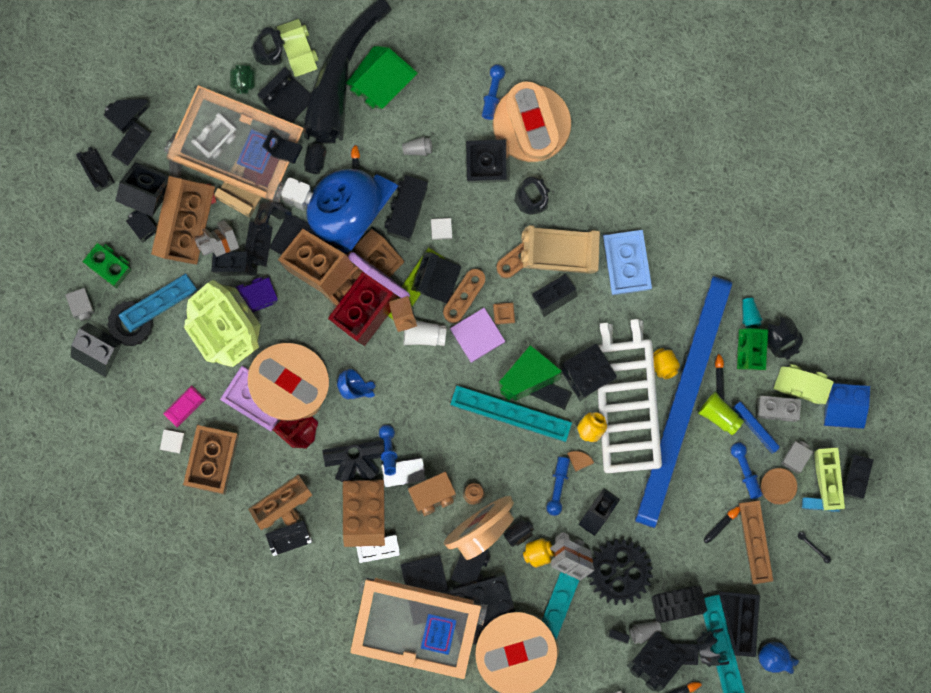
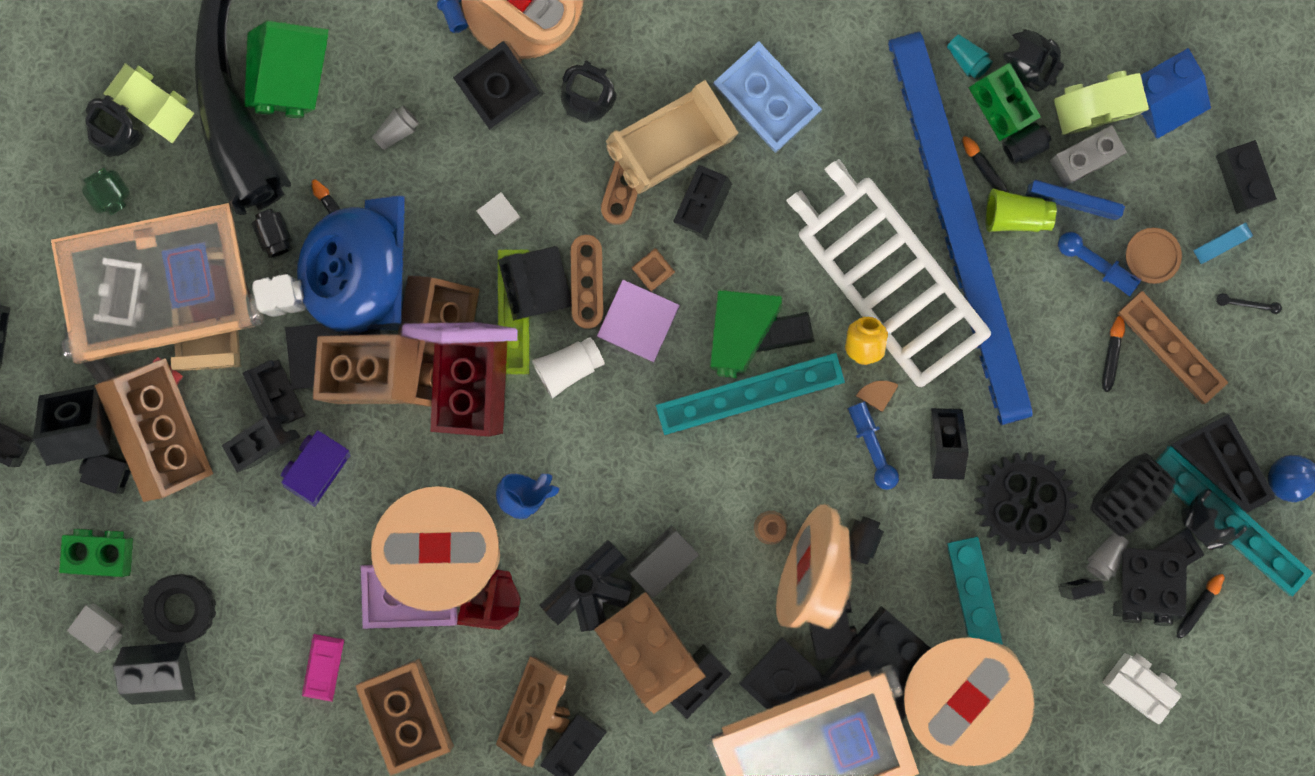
camera: 30 degrees left, 5 degrees up
black hinge [111,122,151,166] -> none
dark azure tile [119,274,197,332] -> none
white tile [160,430,184,454] -> none
yellowish green piece [184,280,261,367] -> none
light grey hips [194,220,239,257] -> none
black bracket [254,201,292,227] -> none
black bracket [257,67,311,123] -> none
black bracket [262,129,303,164] -> none
blue pin [379,425,397,476] -> none
black brick [385,175,428,242] -> none
medium nougat brick [389,296,417,332] -> none
medium nougat brick [408,472,456,516] -> none
yellow head [523,538,555,568] -> none
light grey hips [550,532,594,581] -> none
black bracket [559,344,617,401] -> none
yellow head [653,348,680,380] -> none
light grey brick [781,441,813,474] -> none
yellowish green slope [814,448,845,511] -> none
none -> black brick [1002,122,1052,165]

